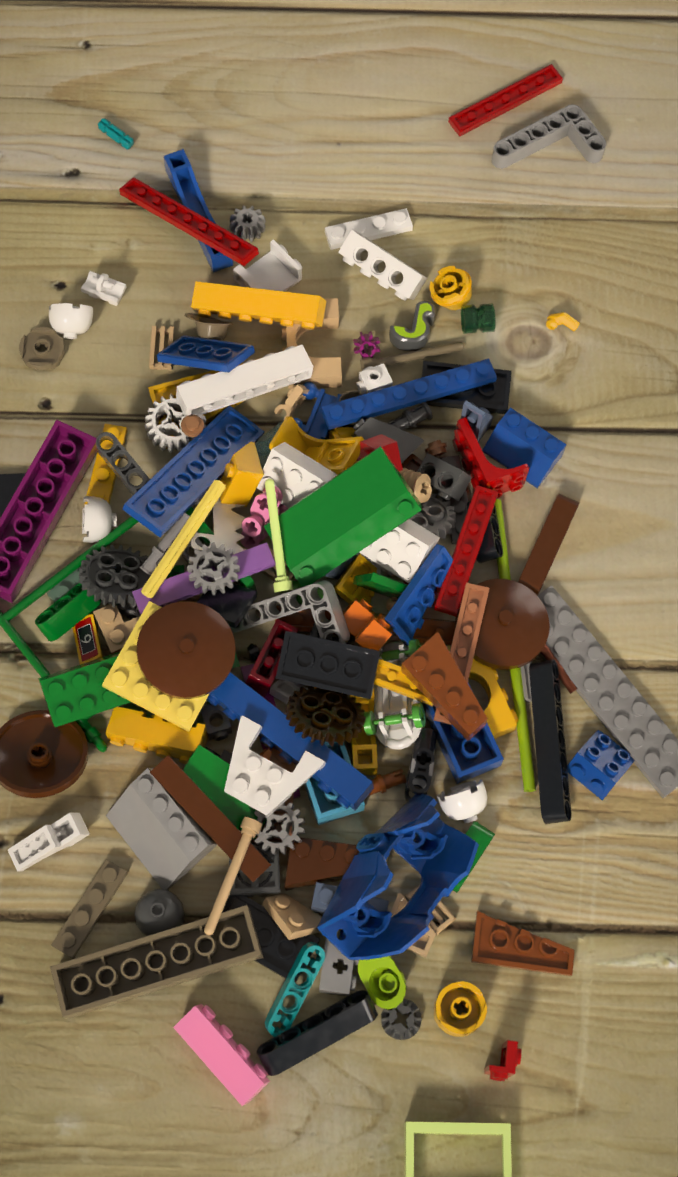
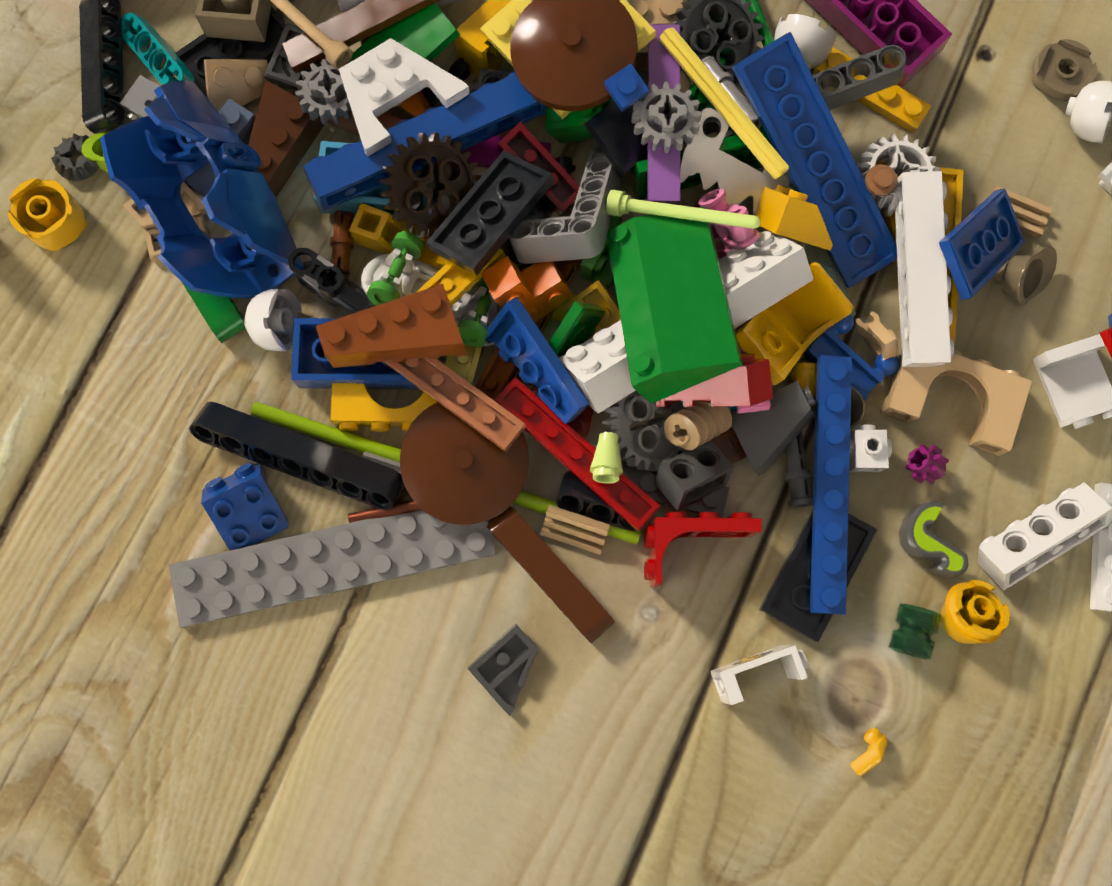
camera: 115 degrees right, 10 degrees up
yellow brick [191,281,326,330] -> none
dark tan piece [360,342,464,370] -> none
medium nougat plate [425,440,447,457] -> none
sand blue slope [461,400,493,442] -> none
dark orange wing [471,911,574,976] -> none
blue slope [482,407,567,489] -> none
none -> dark grey wing [467,624,538,716]
none -> tan tile [540,504,610,555]
none -> yellowish green cone [590,432,623,484]
none -> blue plate [604,63,649,112]
none -> white panel [710,645,809,705]

